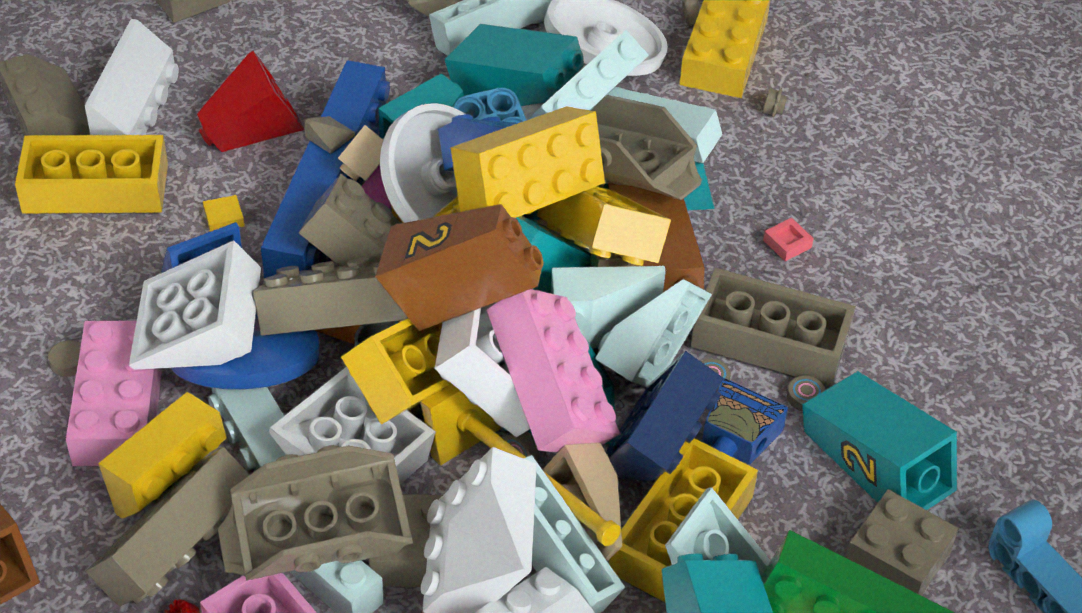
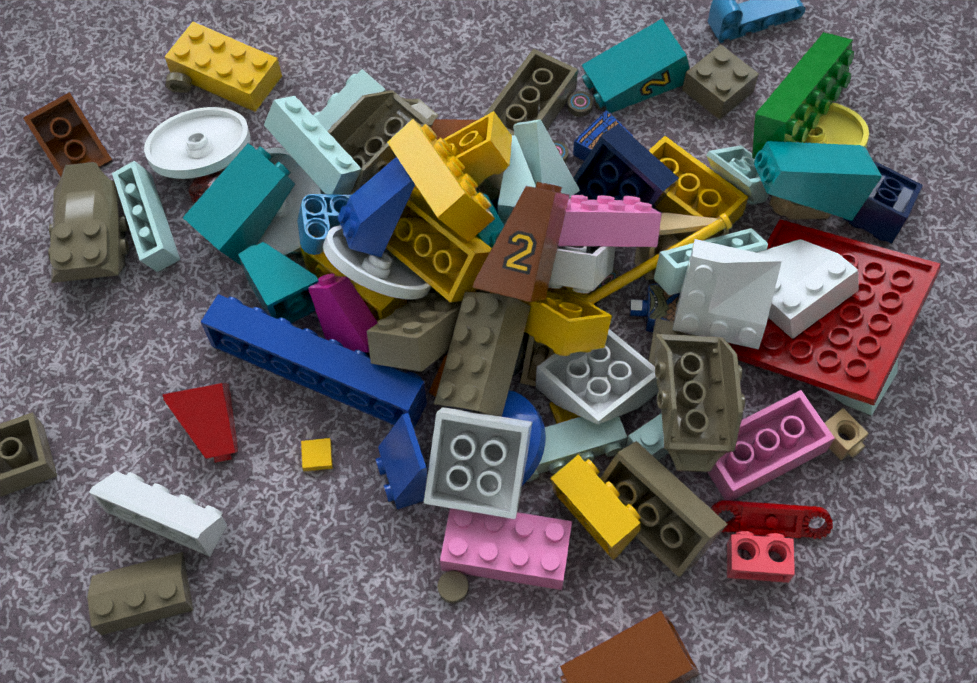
camera: 75 degrees left, 15 degrees up
yellow brick [15,135,168,214] -> none
dark tan slope [304,116,355,154] -> none
tan slope [338,125,383,181] -> none
dark tan plate [762,88,787,117] -> none
coral plate [763,217,814,261] -> none

